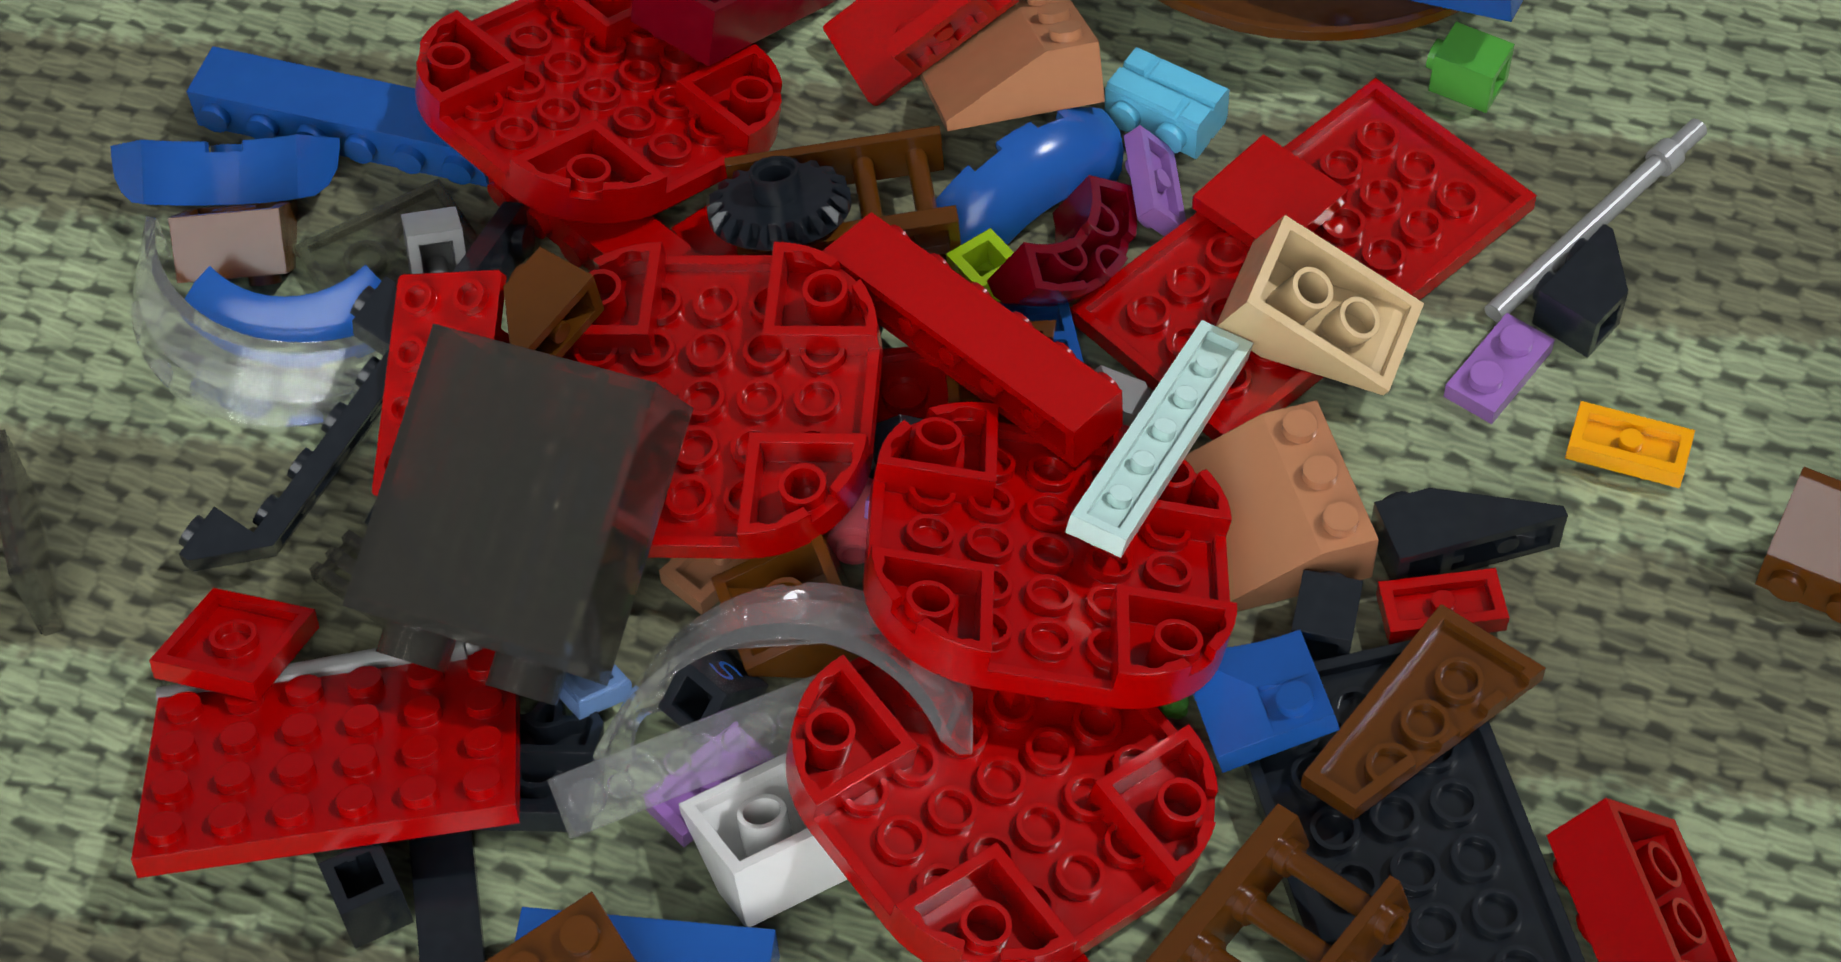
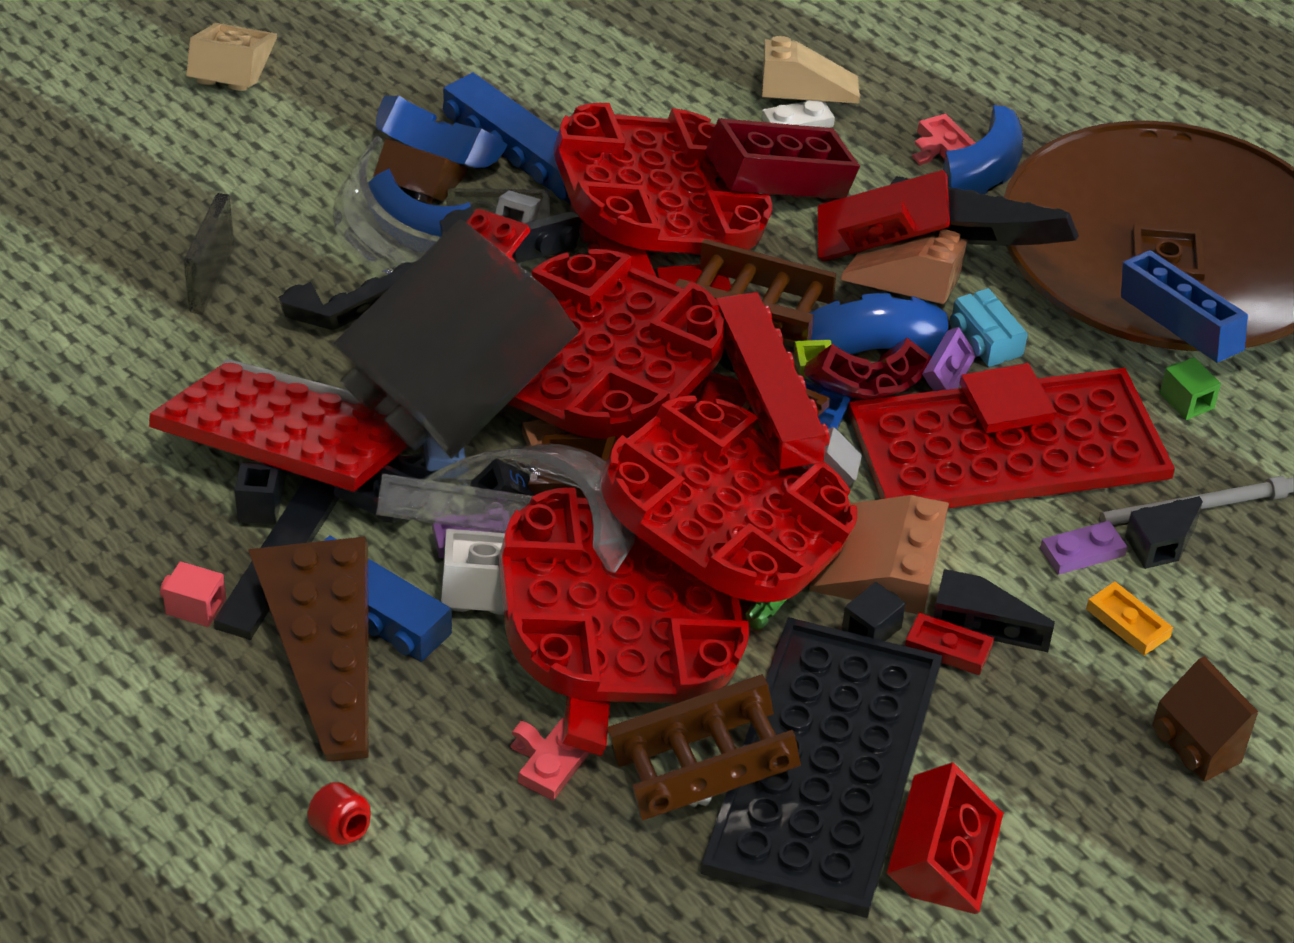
camera: 25 degrees right, 10 degrees down
red tile [149,588,319,701] -> none
reddish brown slope [503,247,605,390] -> none
black gear [706,156,852,251] -> none
light aqua plate [1065,320,1253,558] -> none
blue plate [1193,630,1340,773] -> none
tan slope [1216,215,1424,395] -> none
reddish brown wing [1301,604,1546,820] -> none

